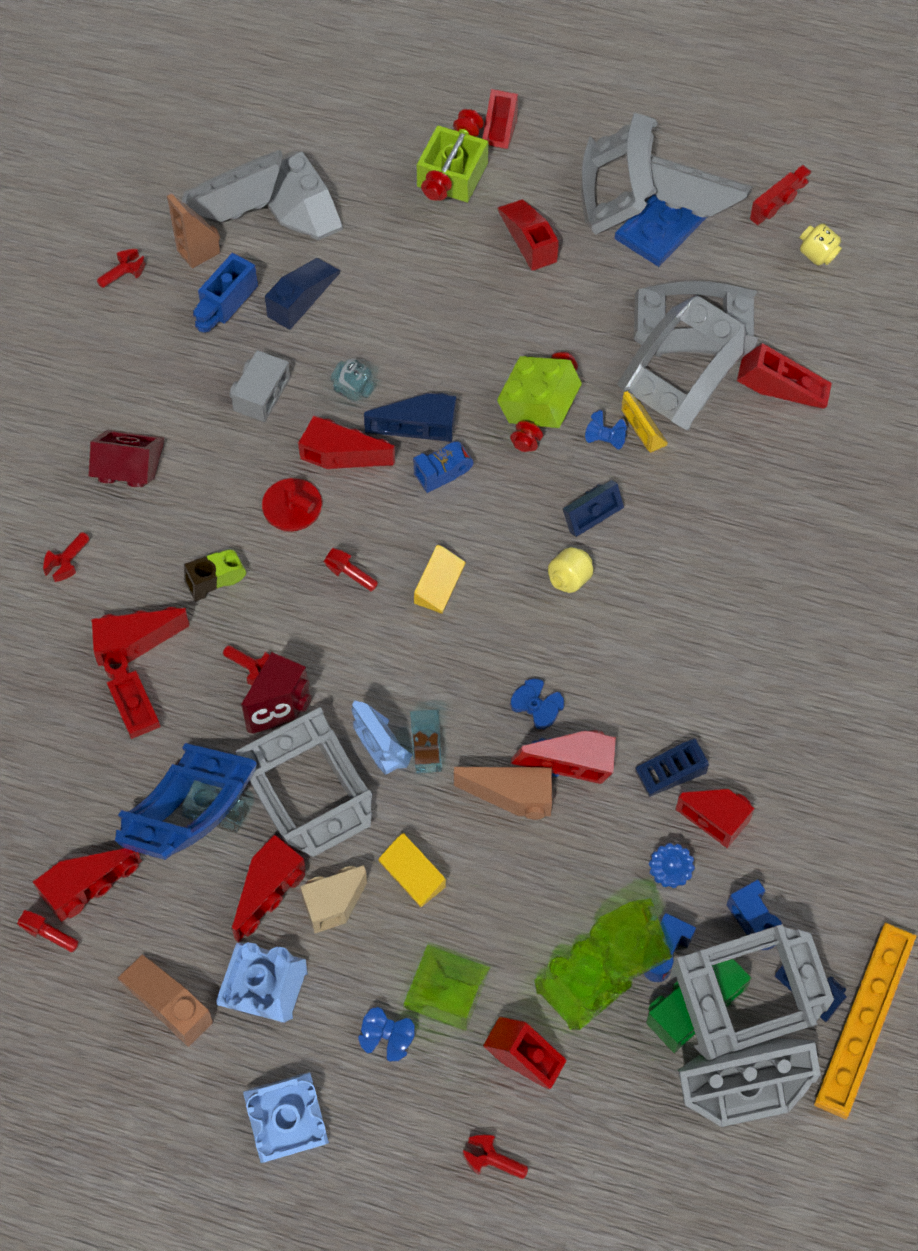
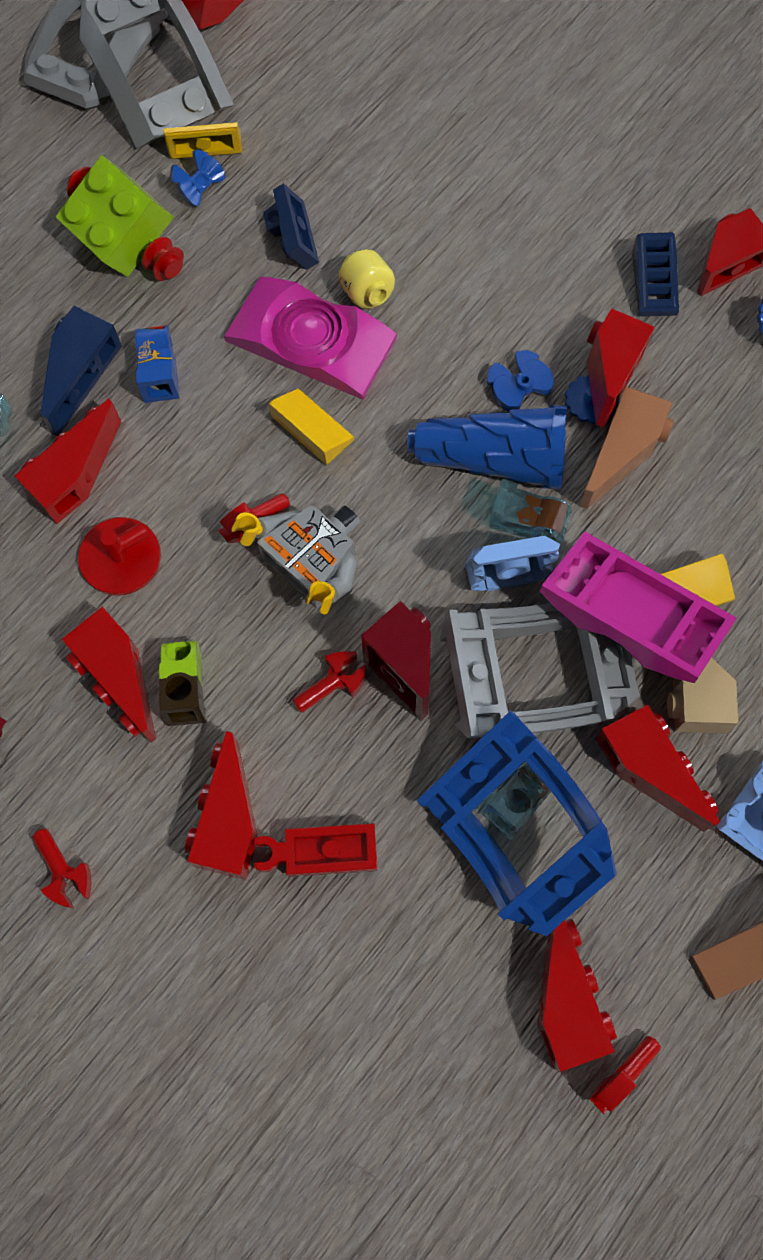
camera: 65 degrees left, 10 degrees up
none -> red slope [61,606,156,743]
none -> dark pink slope [224,277,397,400]
none -> torso [231,505,360,615]
none -> blue cone [408,405,567,489]
none -> dark pink slope [540,531,737,683]

